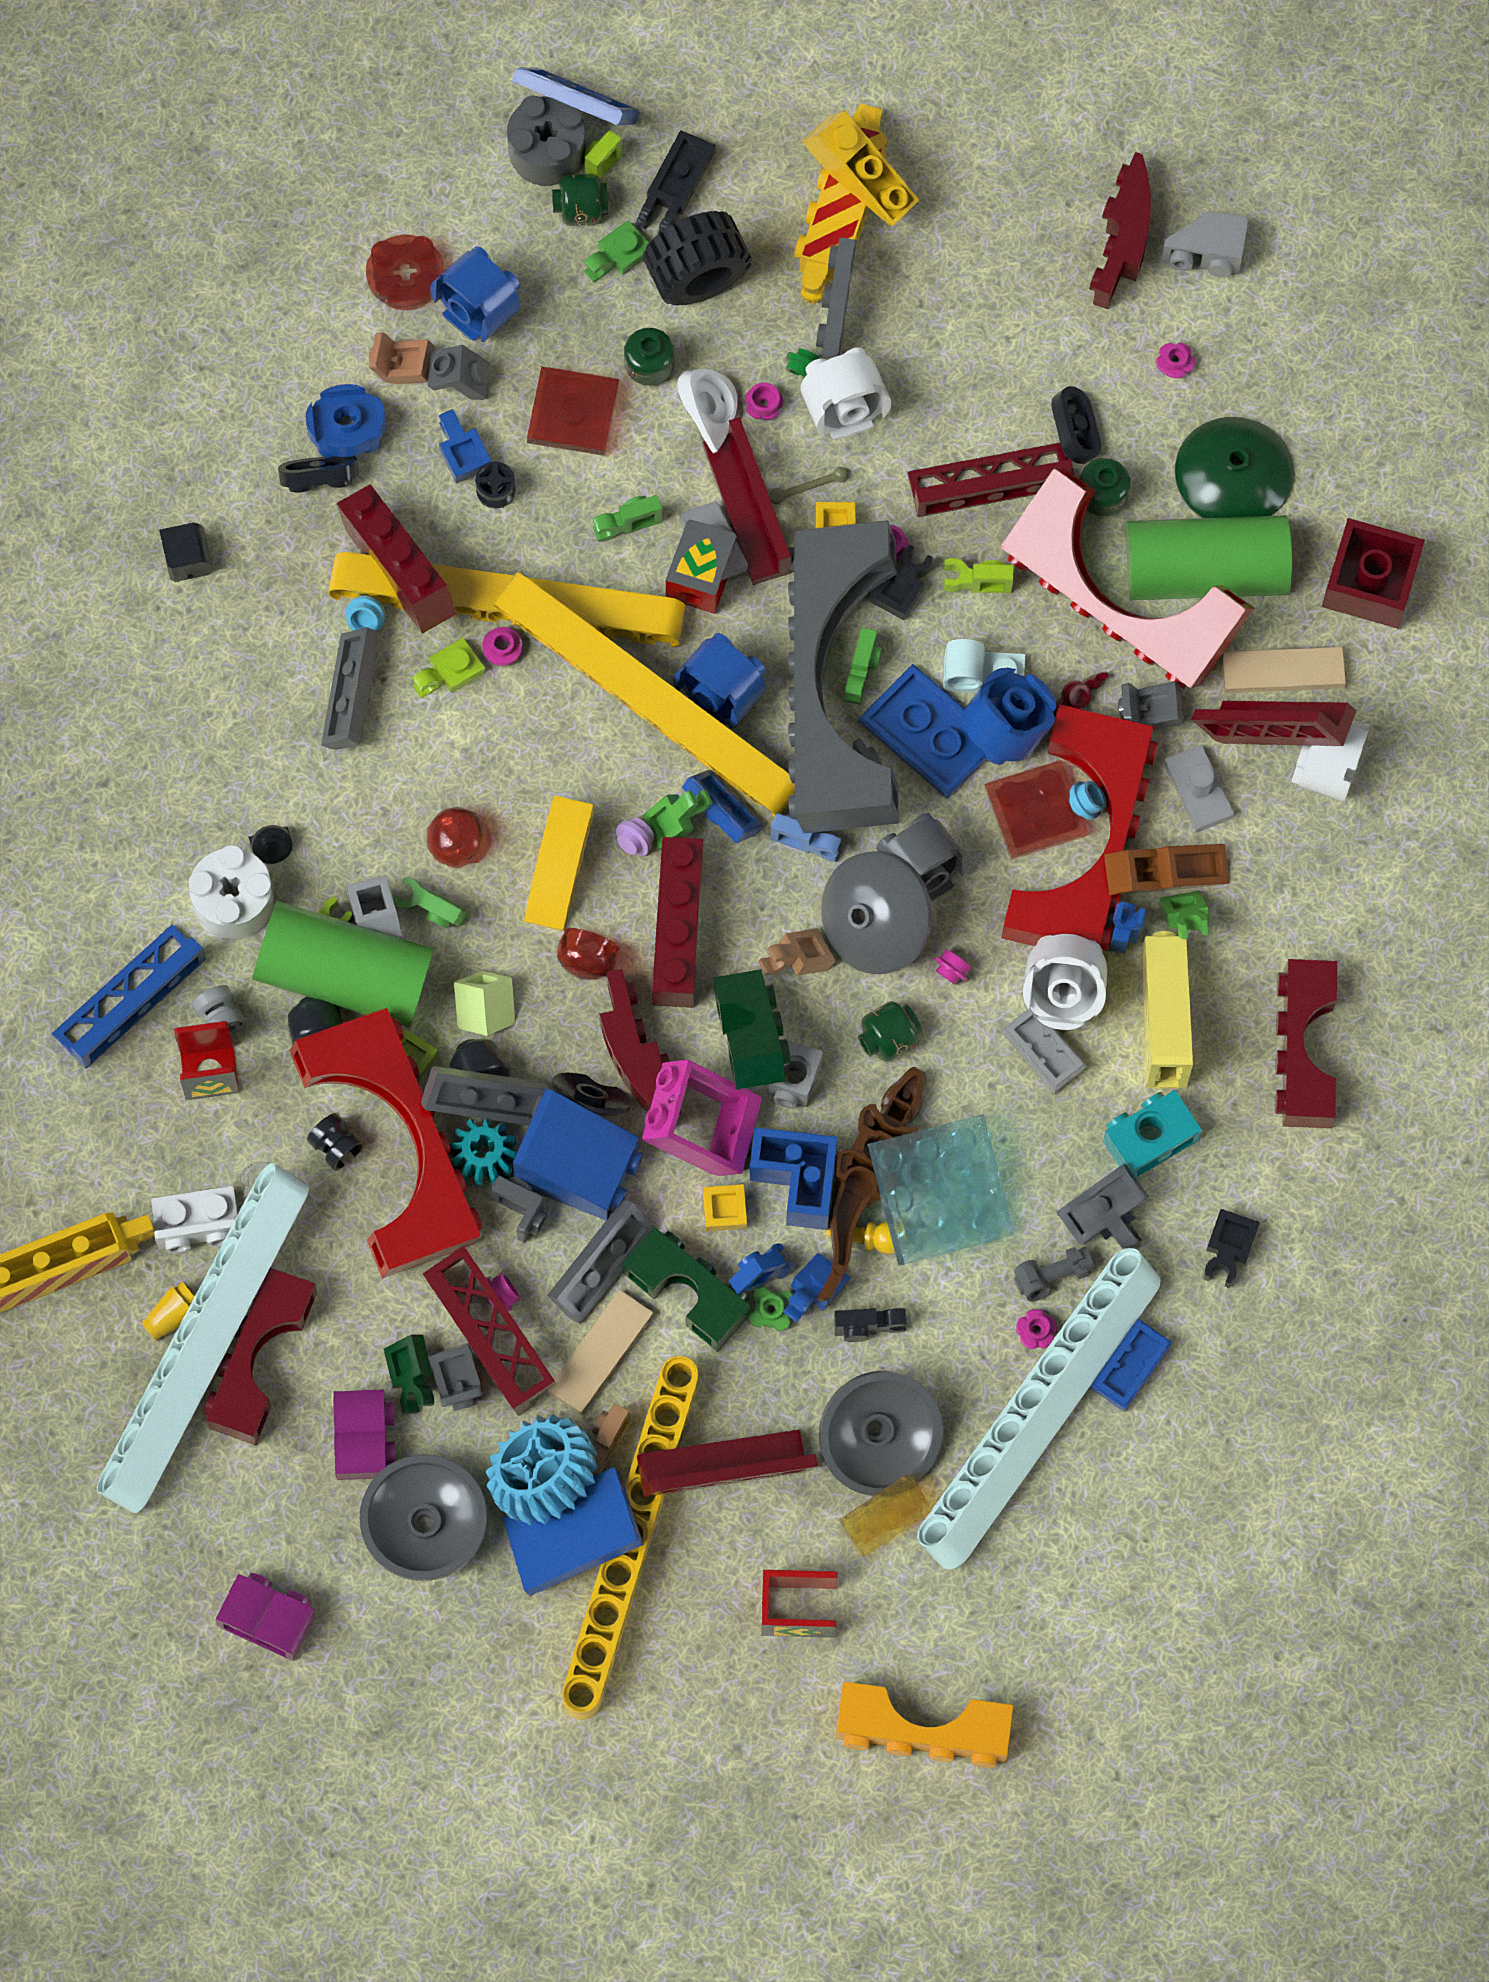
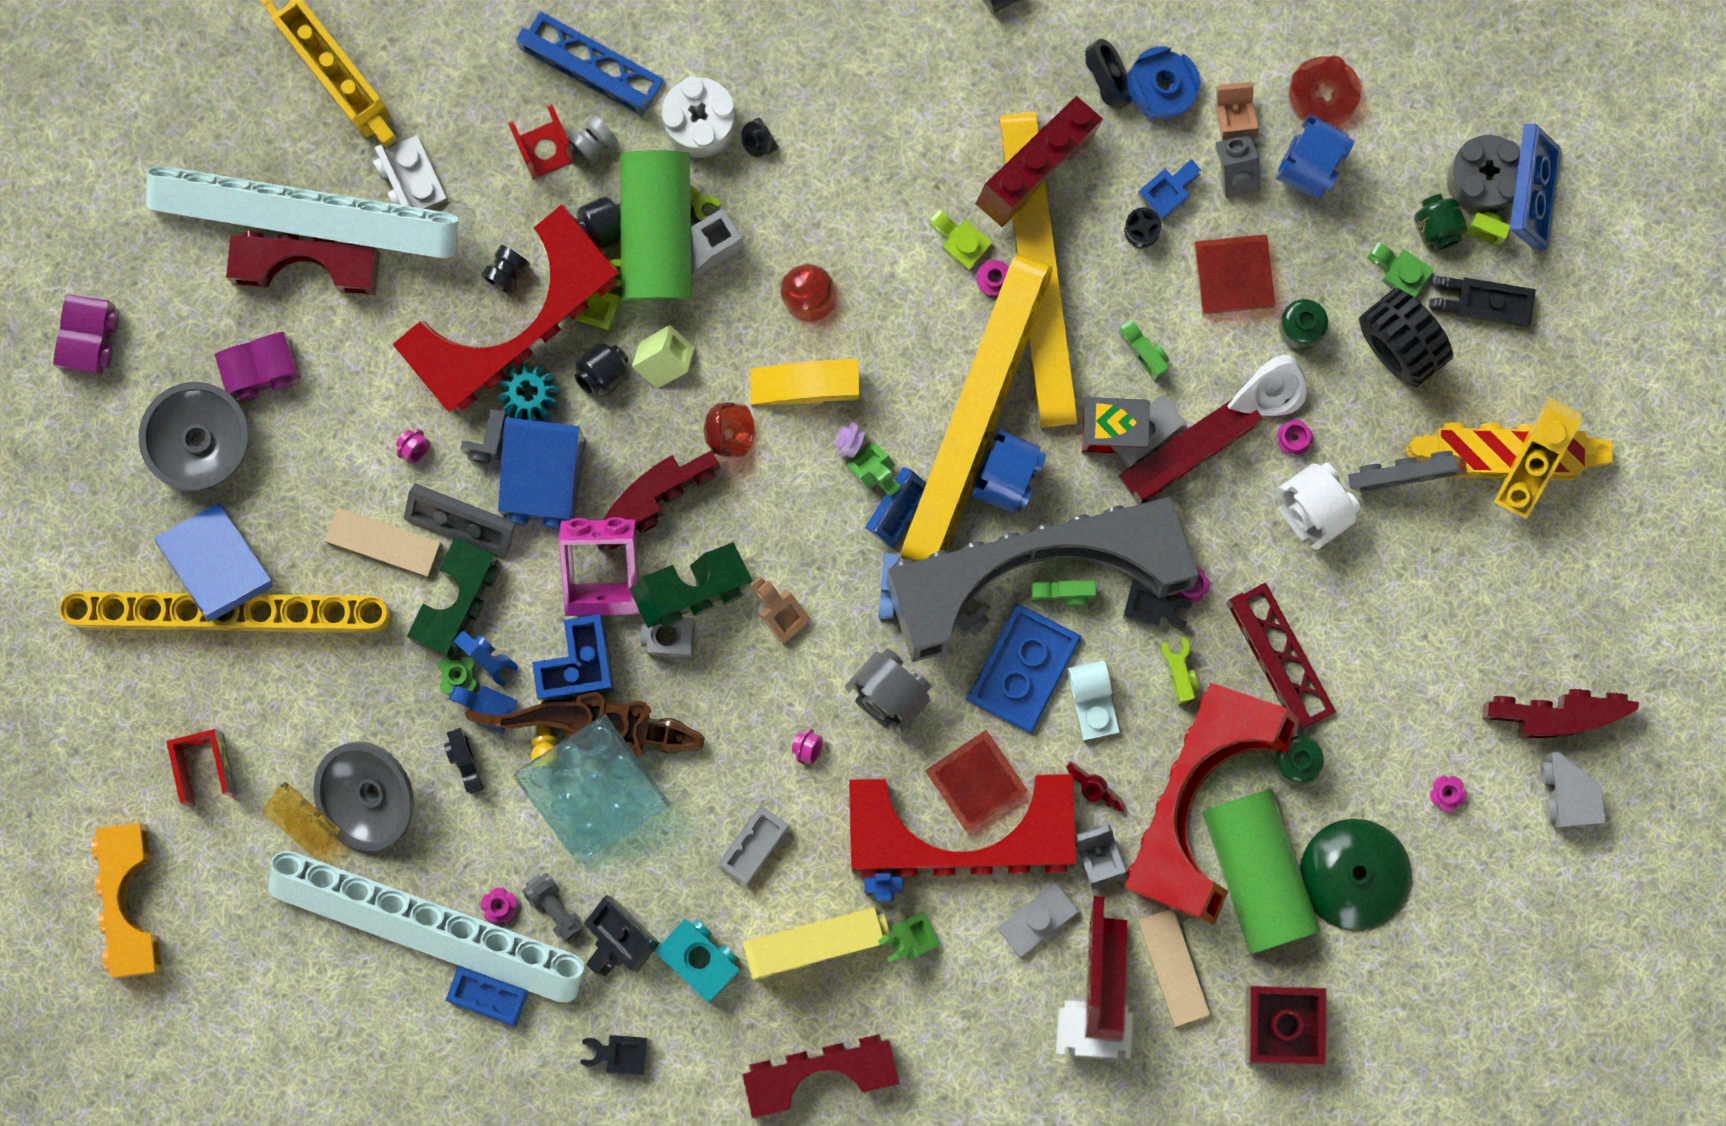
camera: 80 degrees right, 10 degrees up
yellow cone [141,1281,196,1341] -> none
dark grey plate [321,627,379,750] -> none
medium azure plate [346,596,386,631] -> none
dark green plate [383,1334,434,1414] -> none
bright green plate [393,878,469,928] -> none
dark grey plate [421,1066,551,1125] -> none
dark red fence [422,1246,557,1416] -> none
dark grey bracket [428,1343,484,1411] -> none
medium azure gear [485,1414,599,1526] -> none
black dish [551,1072,632,1115] -> none
medium nougat plate [592,1403,631,1476] -> none
dark red fence [637,1429,818,1497] -> none
dark red arch [652,837,703,1008] -> none
yellow plate [702,1184,747,1232] -> none
olive hinge [769,467,849,504] -> none
green plate [785,348,820,378] -> none
yellow plate [815,502,856,528] -> none
dark grey dish [821,851,932,974] -> none
dark green head [858,1001,922,1062] -> none
blue brick [960,667,1056,765] -> none
white brick [1023,934,1108,1030] -> none
black plate [1051,386,1101,464] -> none
medium azure plate [1069,781,1106,820] -> none
dark orange slope [1104,844,1230,895] -> none

